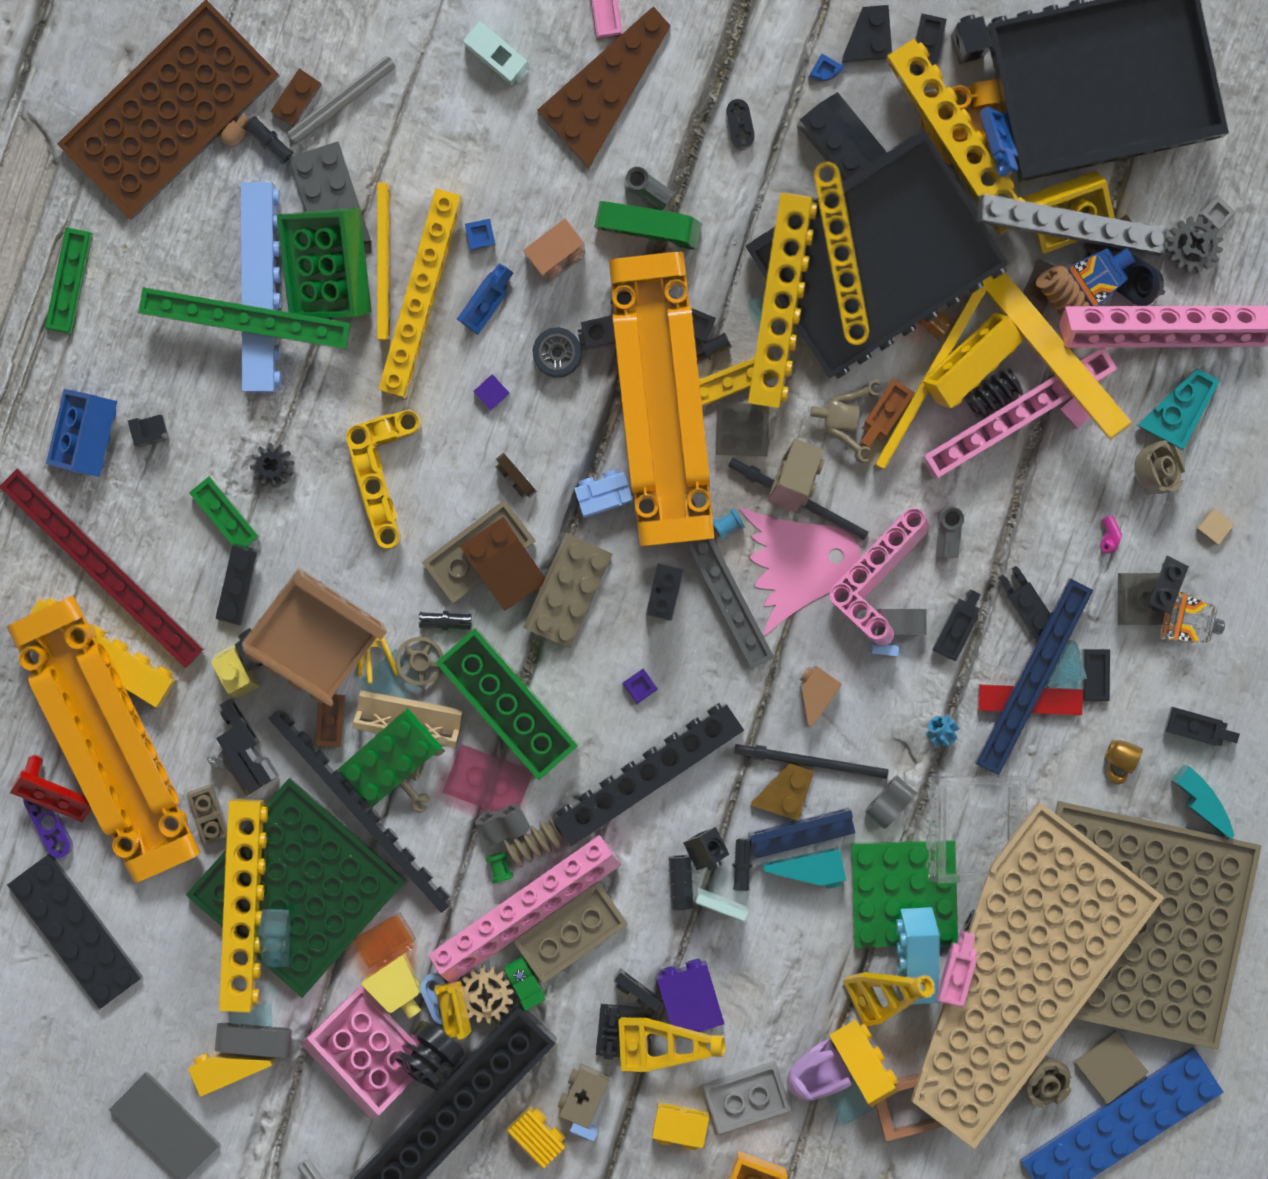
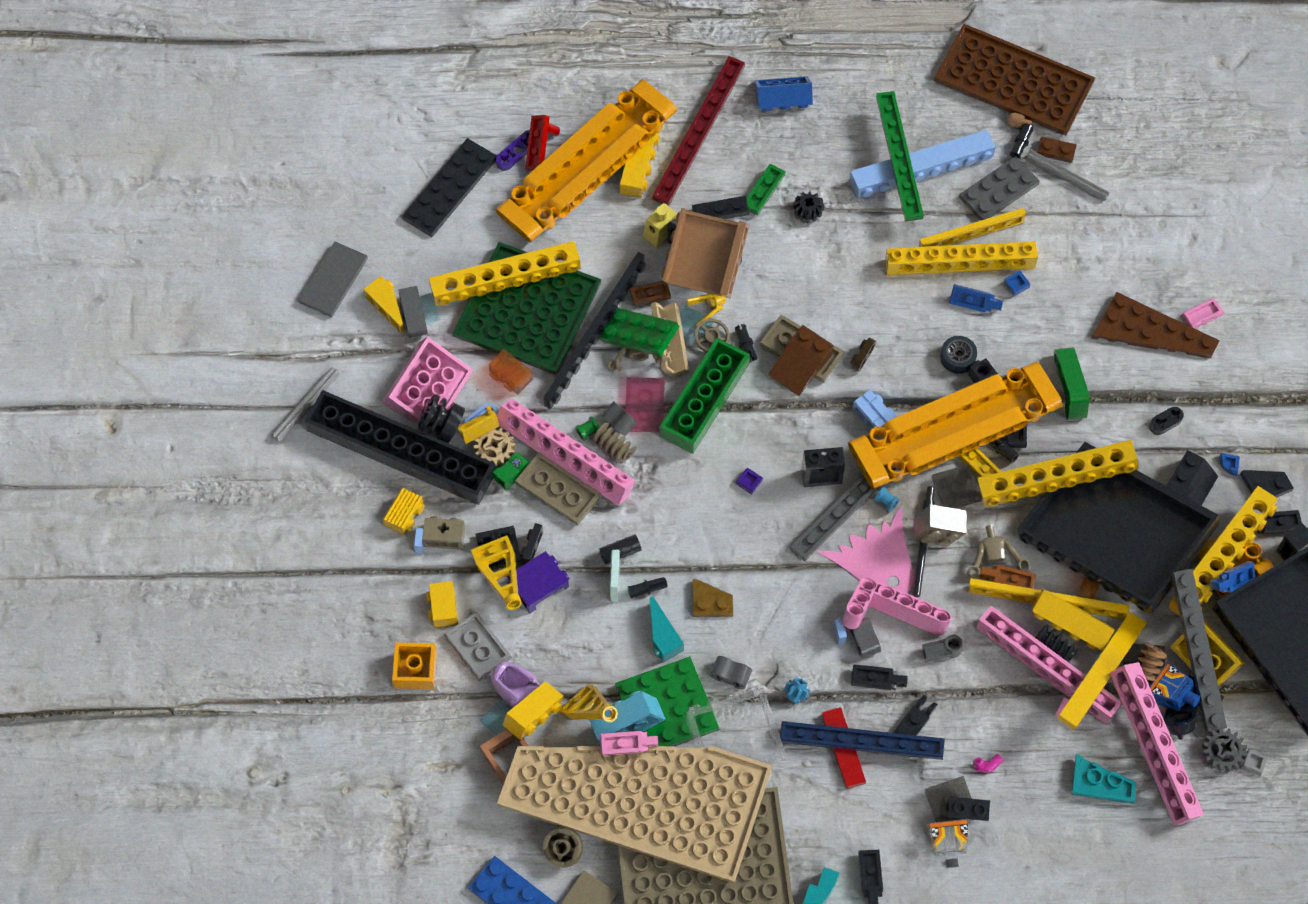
camera: 70 degrees right, 25 degrees down
green tile [45,227,93,335] -> none
black panel [128,415,169,447] -> none
dark tan slope [187,784,227,845] -> none
black plate [207,698,279,796] -> none
clear light blue slope [258,909,291,968] -> none
green slope [276,208,372,318] -> none
yellow beam [346,410,422,549] -> none
light yellow torso [361,951,421,1019] -> none
light aqua brick [463,21,529,86] -> none
dark purple tile [473,374,510,411] -> none
nougat brick [523,218,585,282] -> none
dark tan plate [523,533,613,648] -> none
black brick [554,703,745,847] -> none
dark grey piece [624,166,675,211] -> none
black brick [683,827,730,871] -> none
black bar [734,744,889,779] -> none
dark blue fence [749,807,856,859] -> none
medium nougat slope [800,666,842,727] -> none
yellow beam [814,162,869,344] -> none
clear light blue slope [1045,640,1087,688] -> none
black tile [1082,649,1110,701] -> none
pearl gold piece [1104,739,1143,785] -> none
dark tan cylinder [1134,440,1185,494] -> none
tan tile [1196,508,1234,545] -> none

